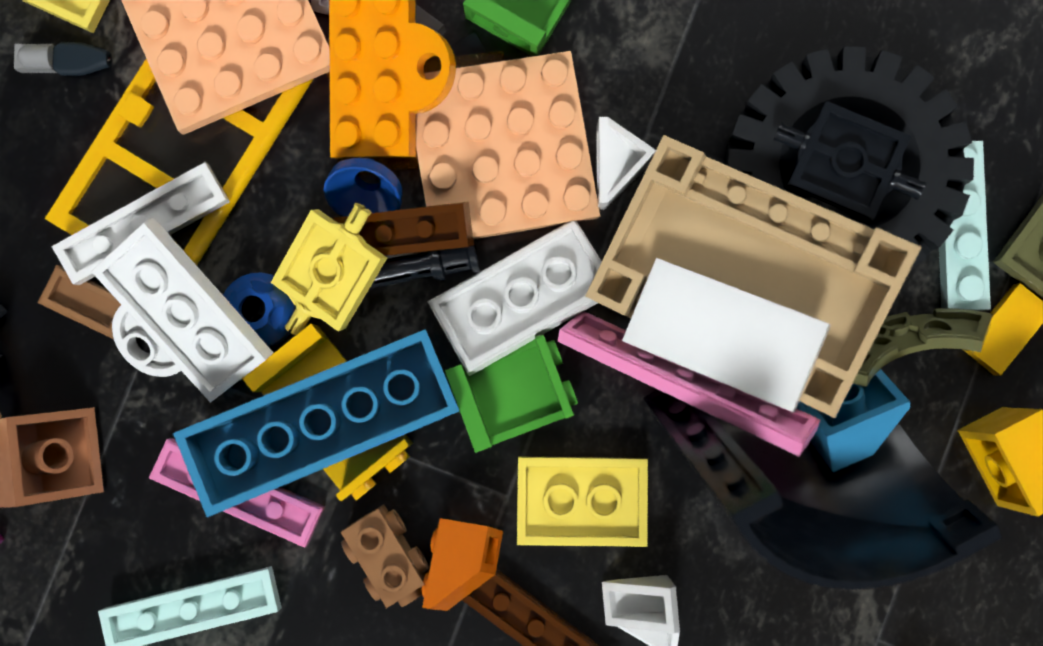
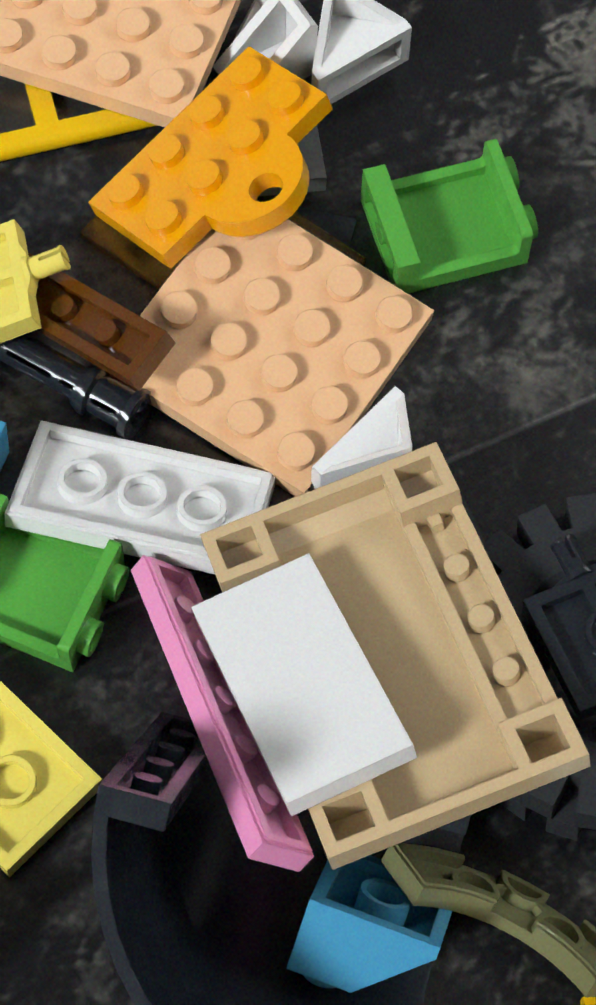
camera: 40 degrees right, 20 degrees down
blue piece [323,158,403,217] -> none

